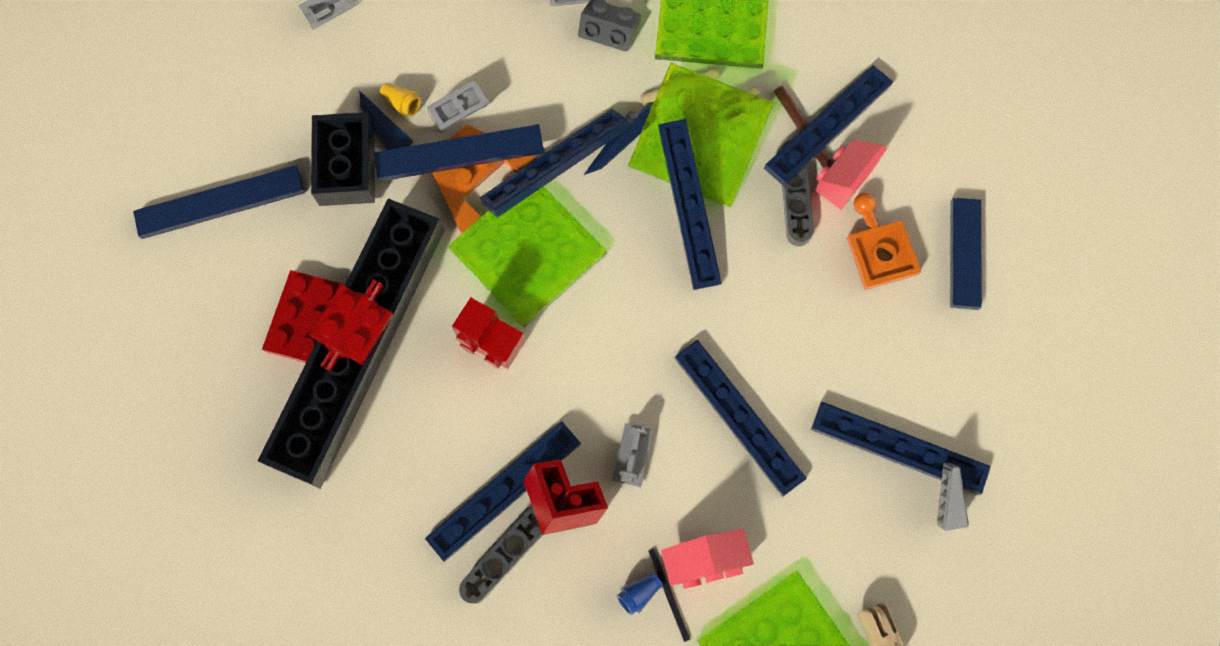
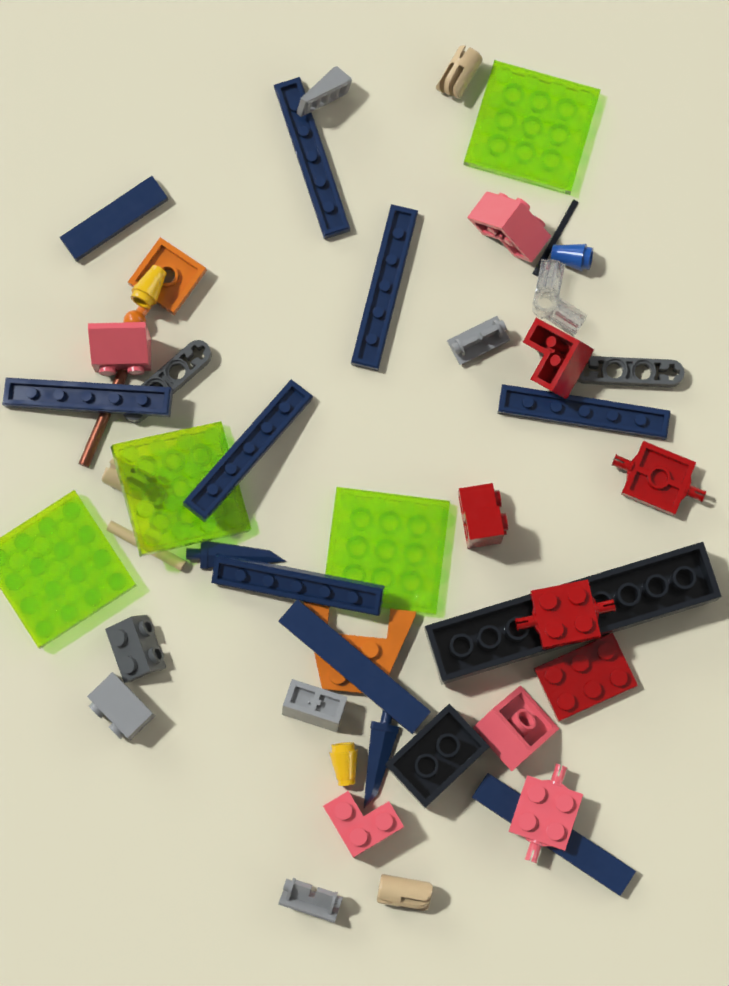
camera: 130 degrees left, 5 degrees up
none -> yellow cone [130,265,167,309]
none -> coral brick [323,791,404,858]
none -> tan arm [377,874,433,911]
none -> coral slope [472,685,559,771]
none -> coral plate [509,764,583,863]
none -> clear piece [532,259,588,337]
none -> red plate [611,441,706,516]

